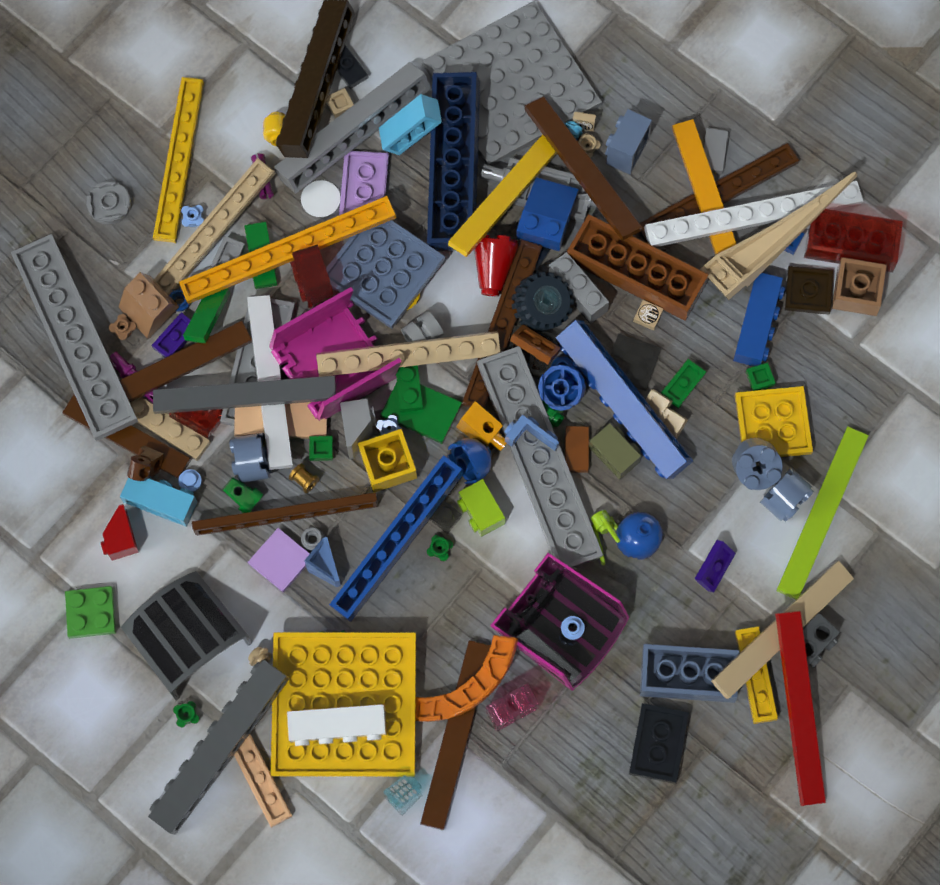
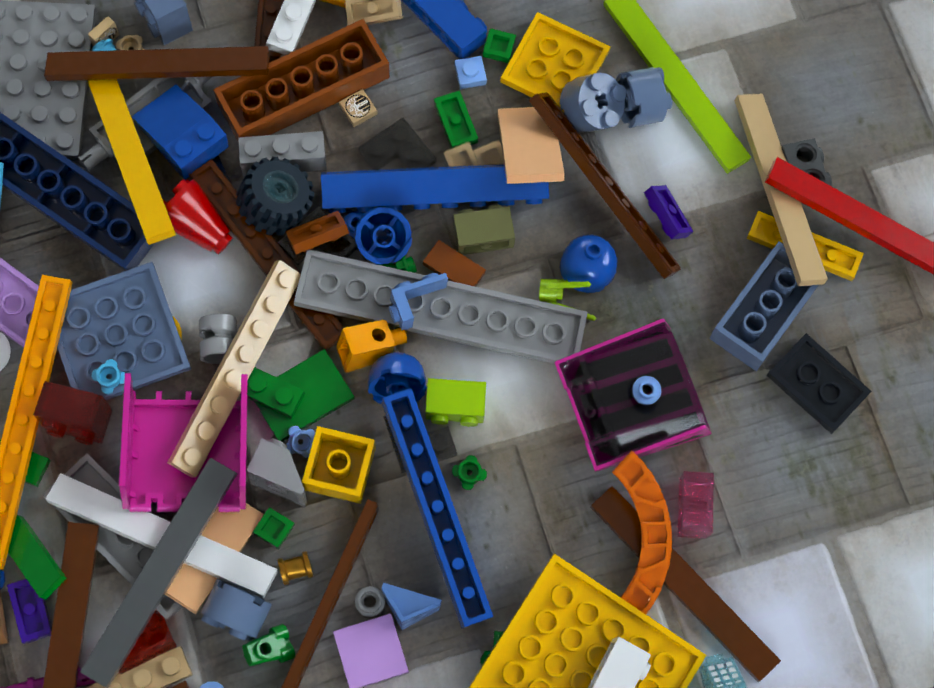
camera: 65 degrees left, 0 degrees up
none -> medium azure plate [91,359,125,394]
none -> light blue plate [454,56,487,89]
none -> light nougat tile [498,107,564,184]
none -> reddish brown tile [529,92,681,279]

